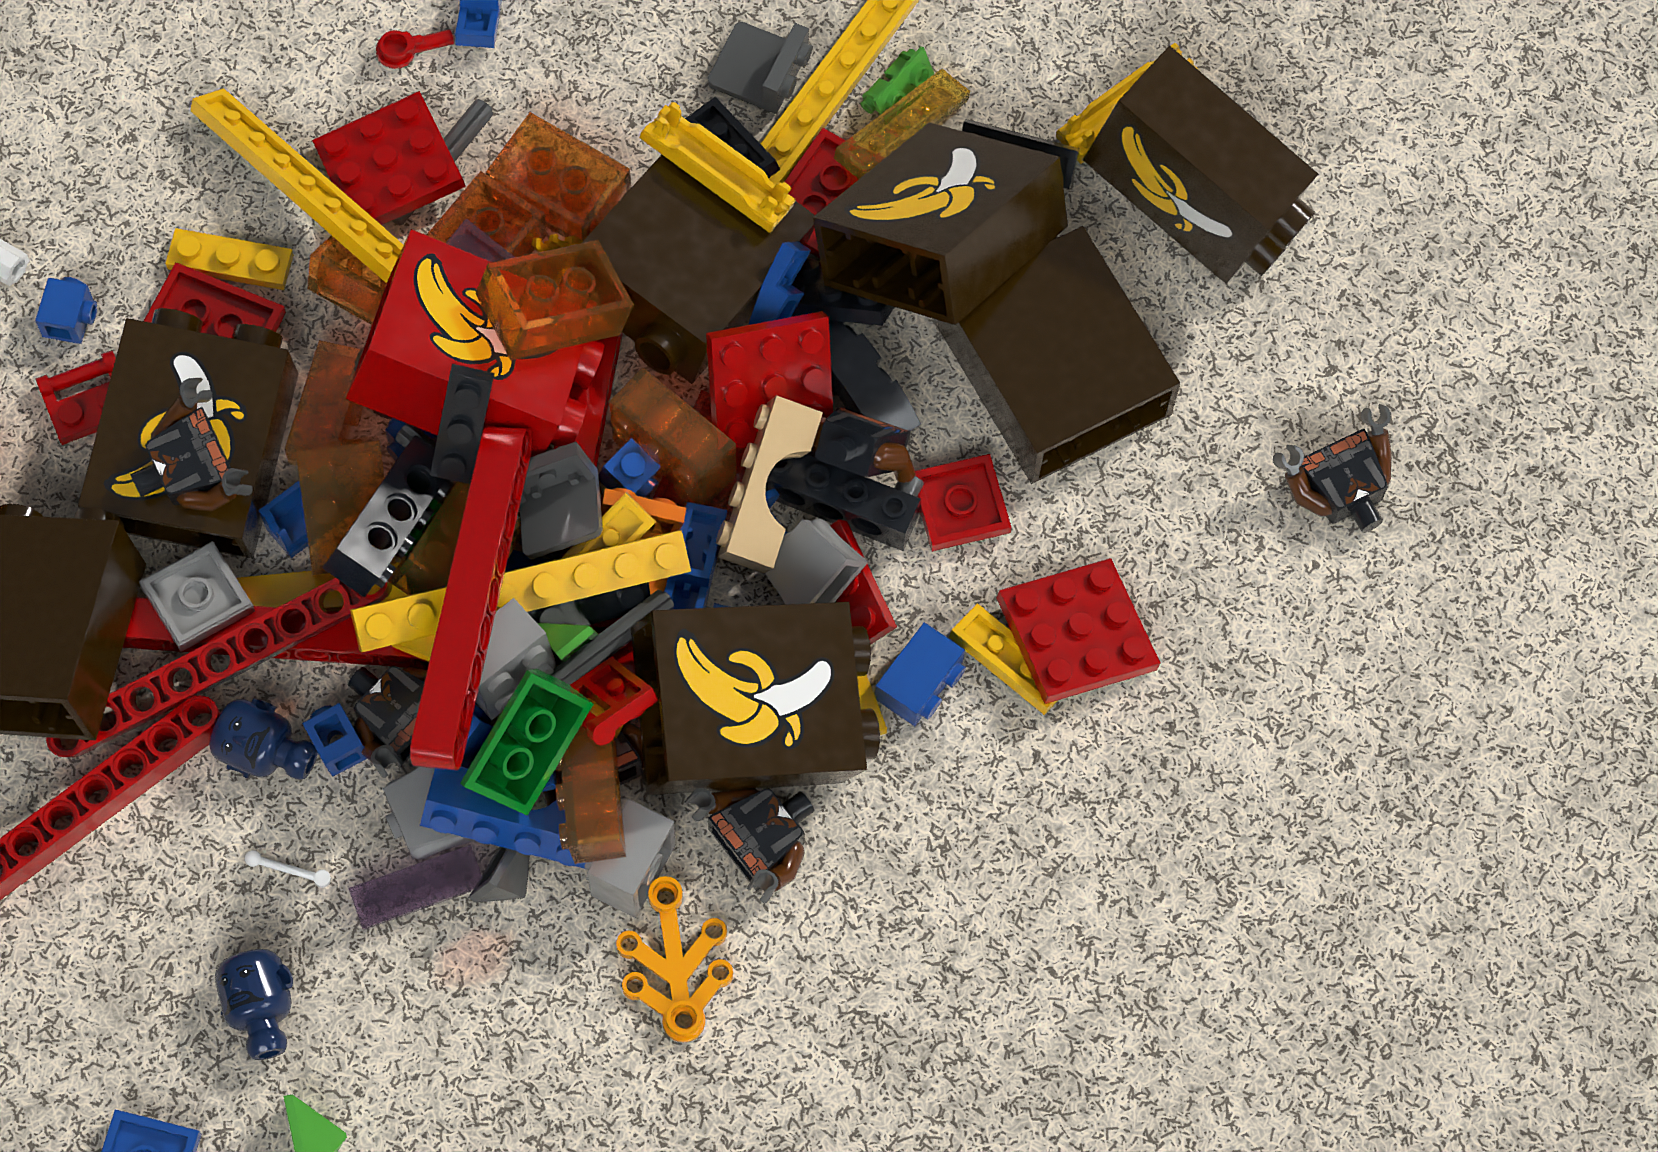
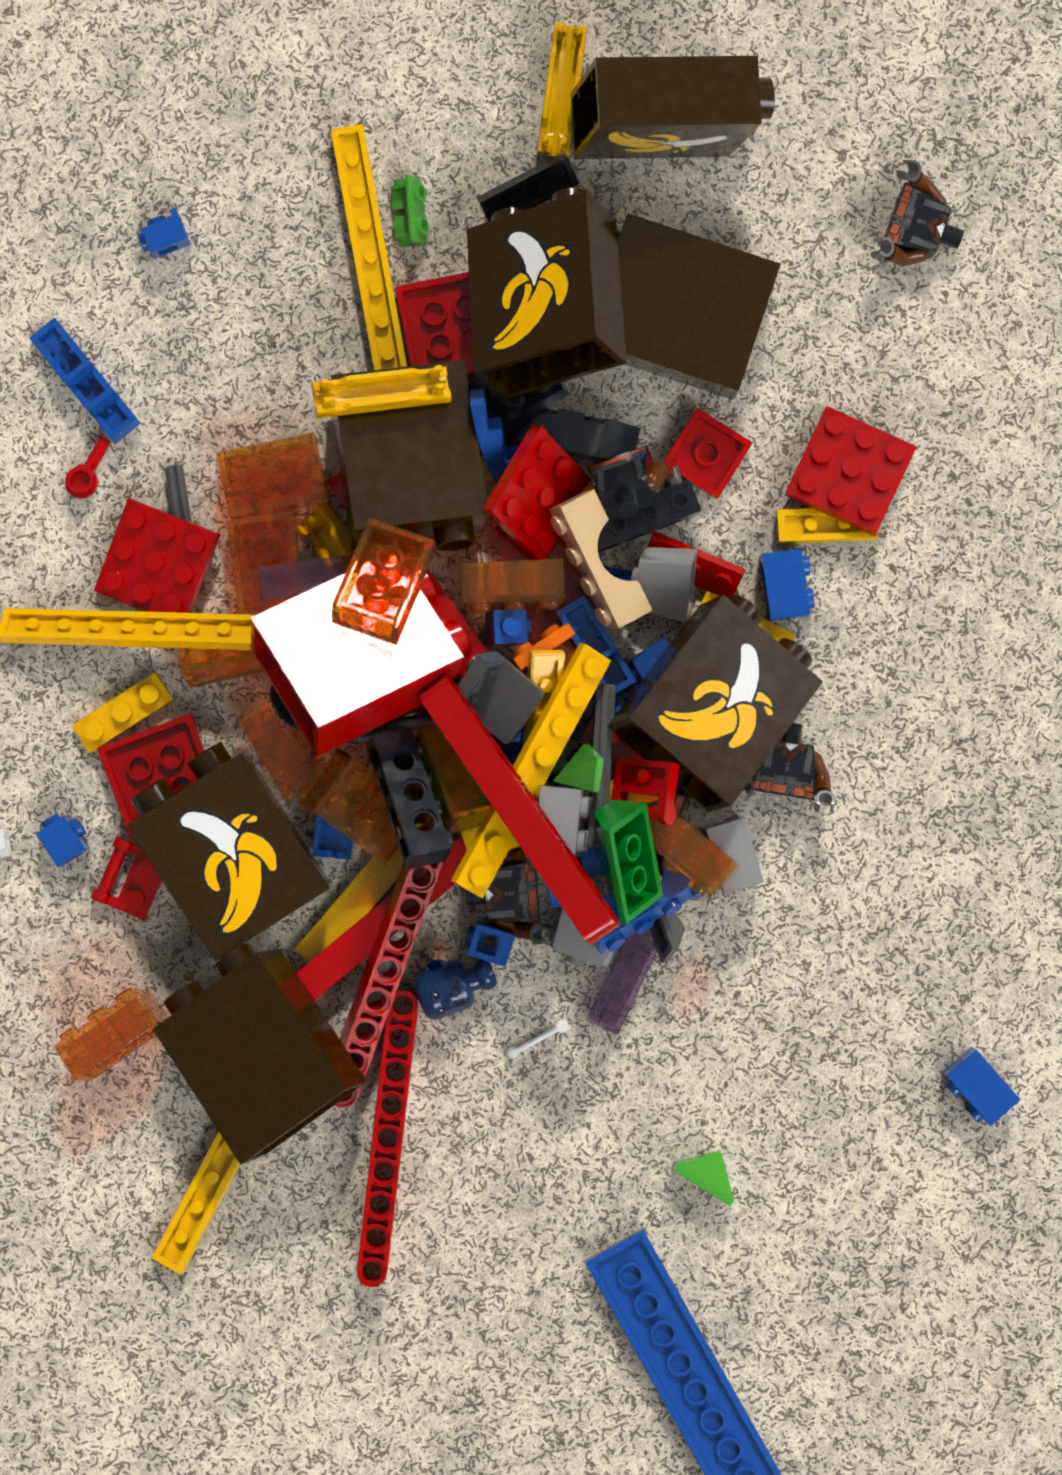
camera: 40 degrees left, 20 degrees up
torso [130,378,253,512] -> none
light grey tile [139,541,255,652] -> none
dark blue piece [215,949,293,1060] -> none
black plate [430,364,495,484] -> none
light orange plant [616,876,733,1042] -> none
black plate [685,96,780,178] -> none
dark grey bracket [708,22,813,114] -> none
clear yellow plate [834,68,971,179] -> none

